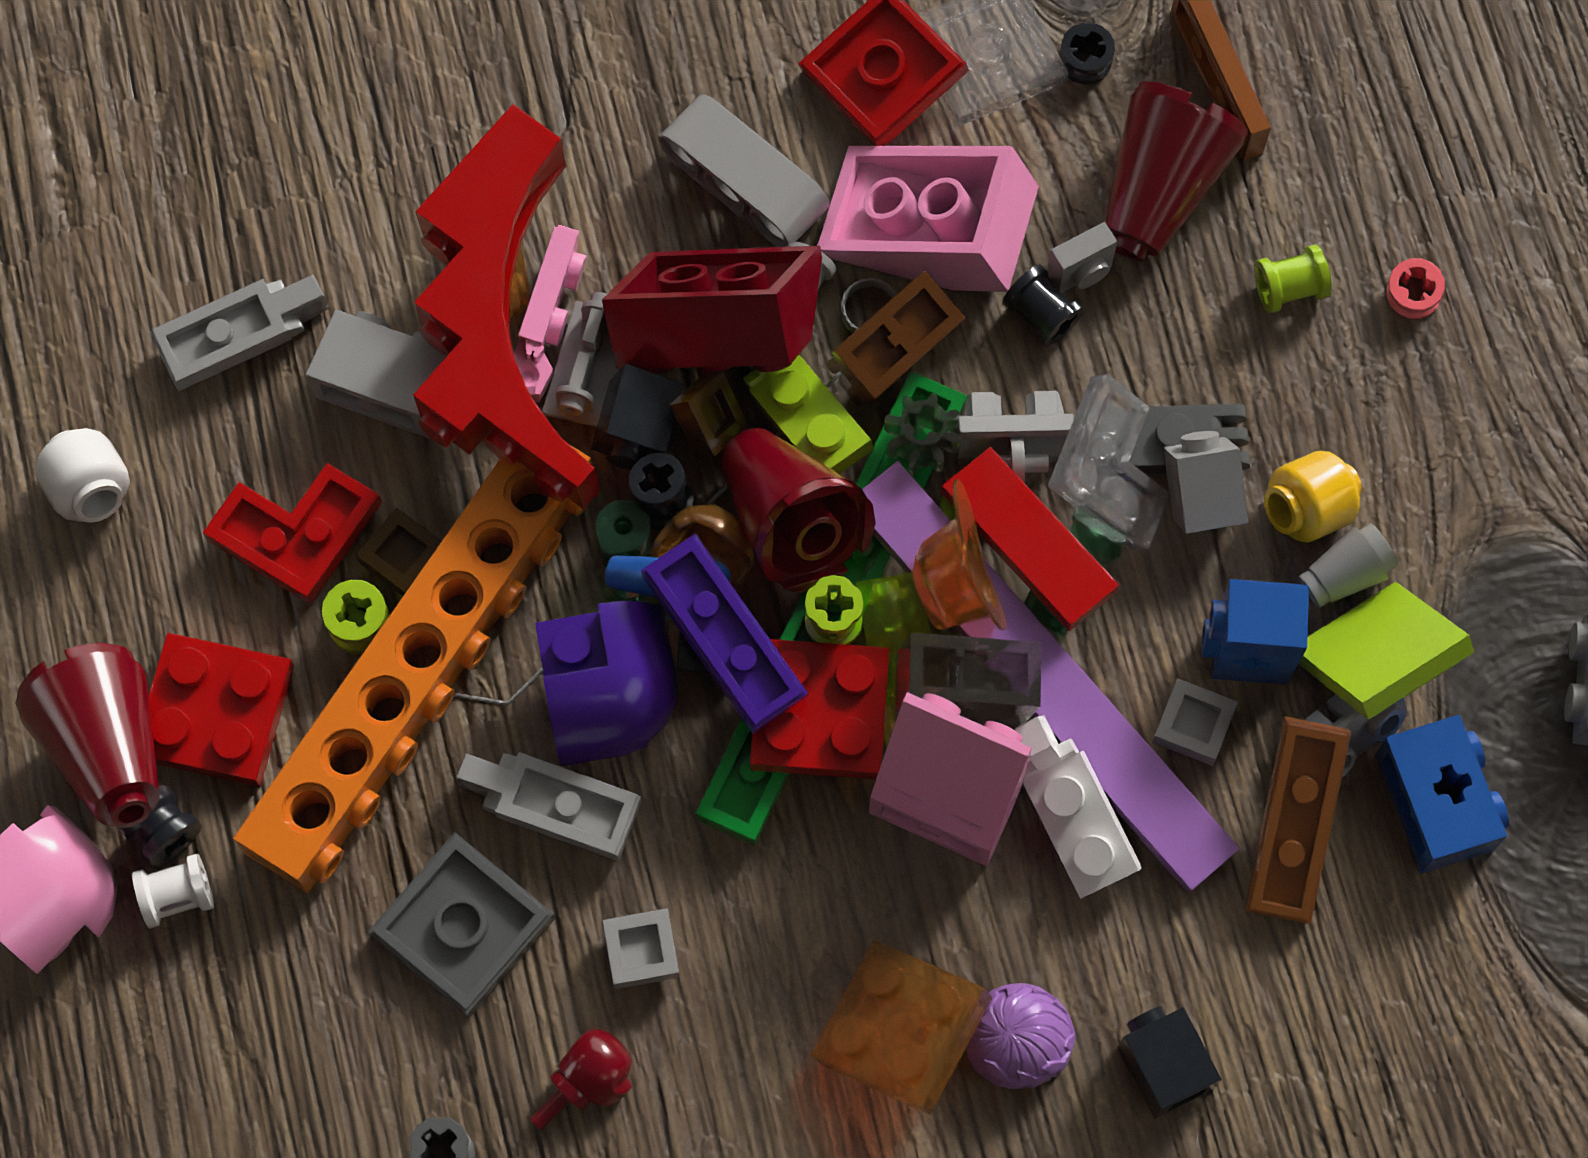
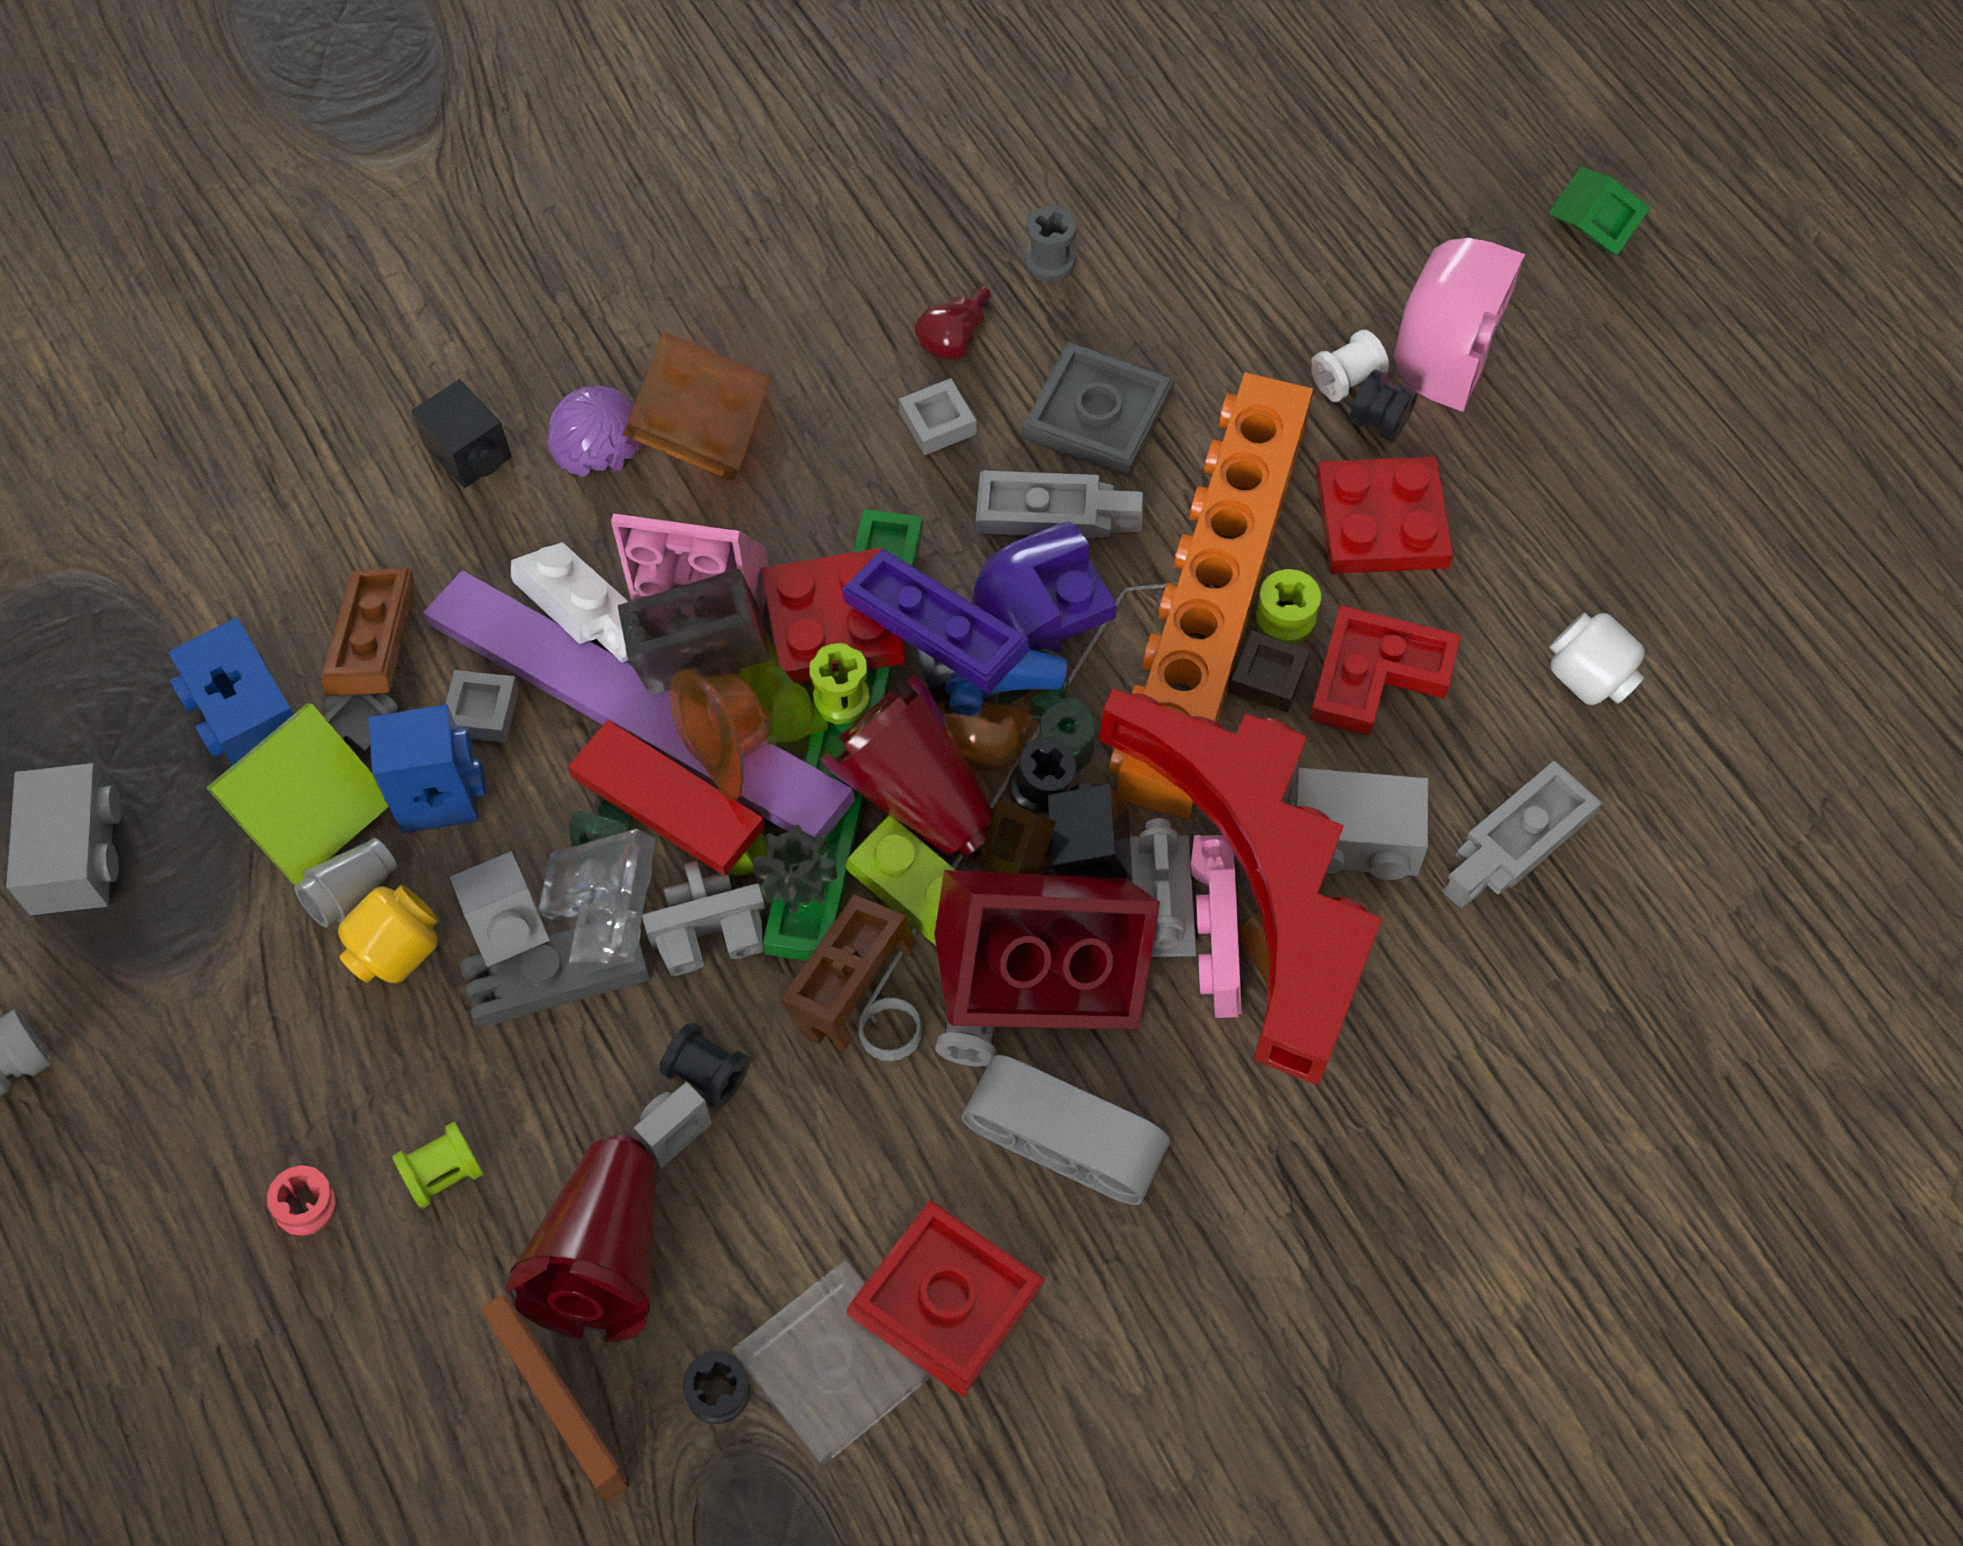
camera: 165 degrees right, 10 degrees down
dark red cone [15,642,160,828] -> none
bright pink slope [817,146,1039,292] -> none

